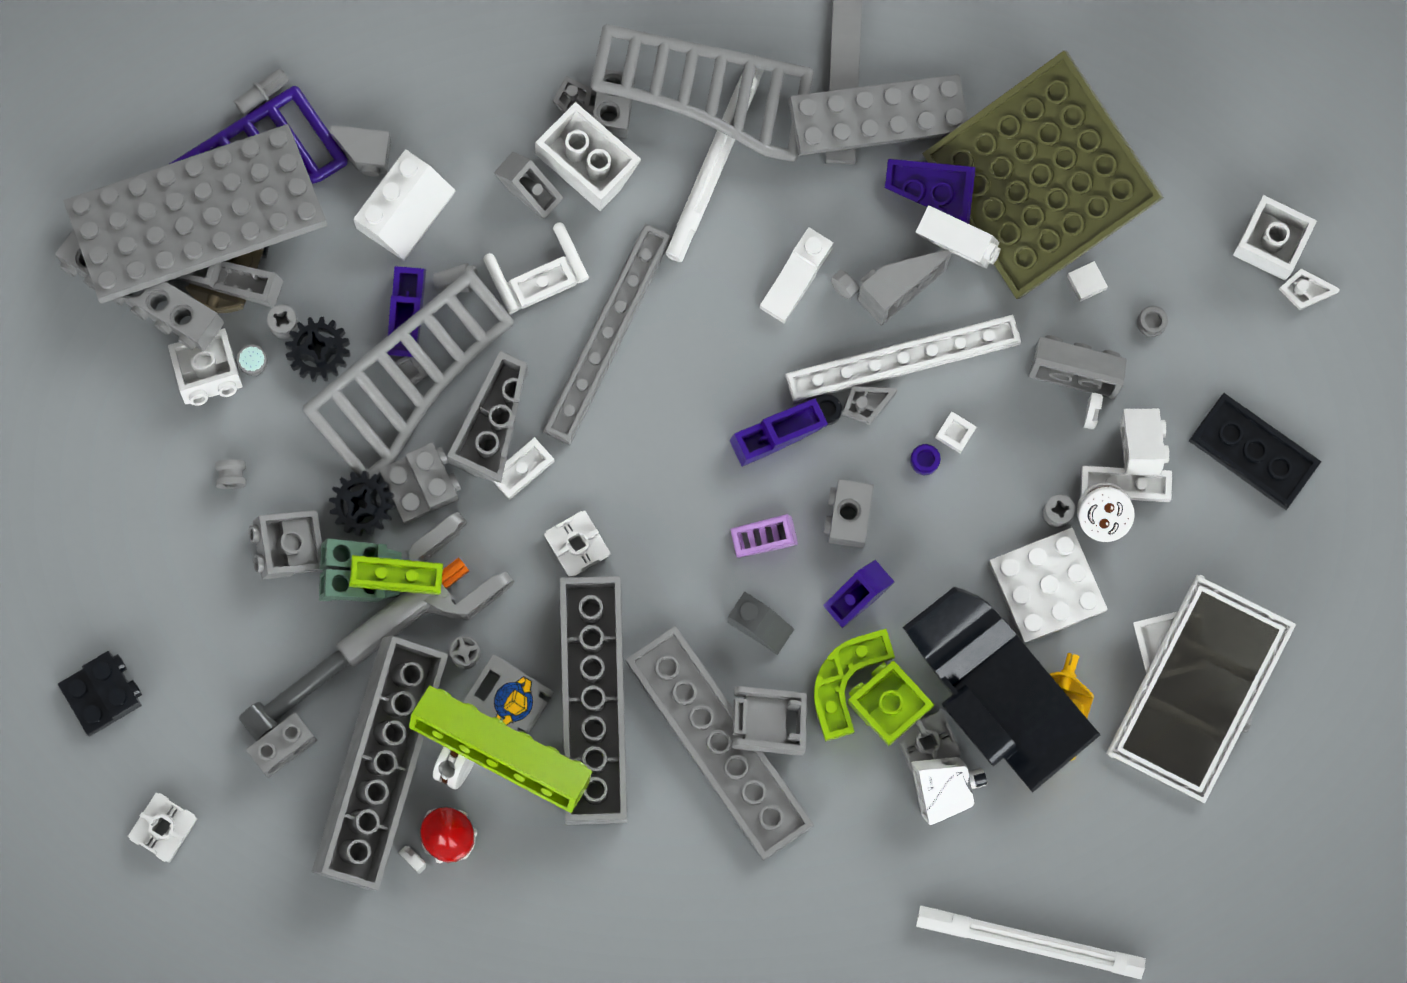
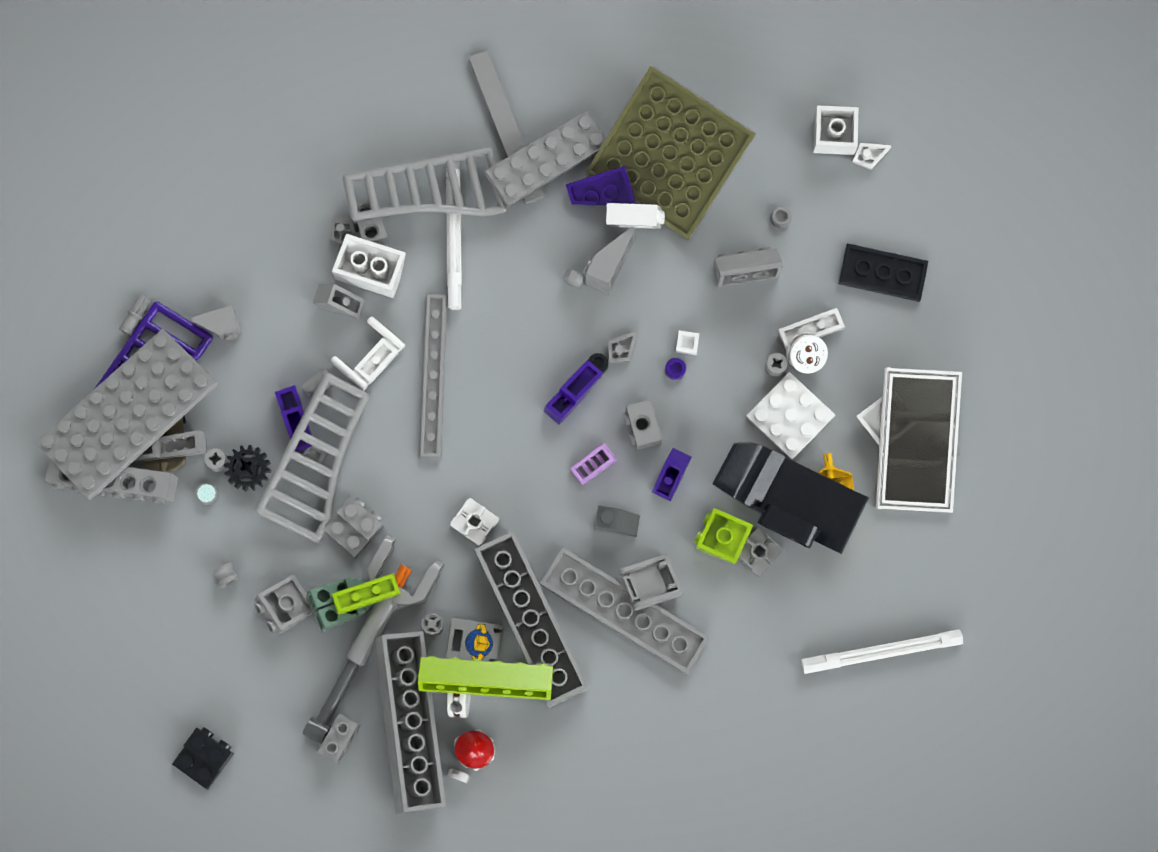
camera: 20 degrees left, 0 degrees up
white piece [127,793,198,863] -> none
white plate [168,328,243,406] -> none
black gear [329,471,395,537] -> none
white slope [353,149,456,261] -> none
light grey wedge [447,351,528,483] -> none
white plate [493,437,555,500] -> none
white slope [760,227,834,323] -> none
white tile [785,315,1021,404] -> none
lime plate [814,629,895,742] -> none
white torso [911,757,987,825] -> none
white tile [1067,261,1108,302] -> none
white tile [1083,393,1103,430] -> none
white brick [1120,408,1169,475] -> none

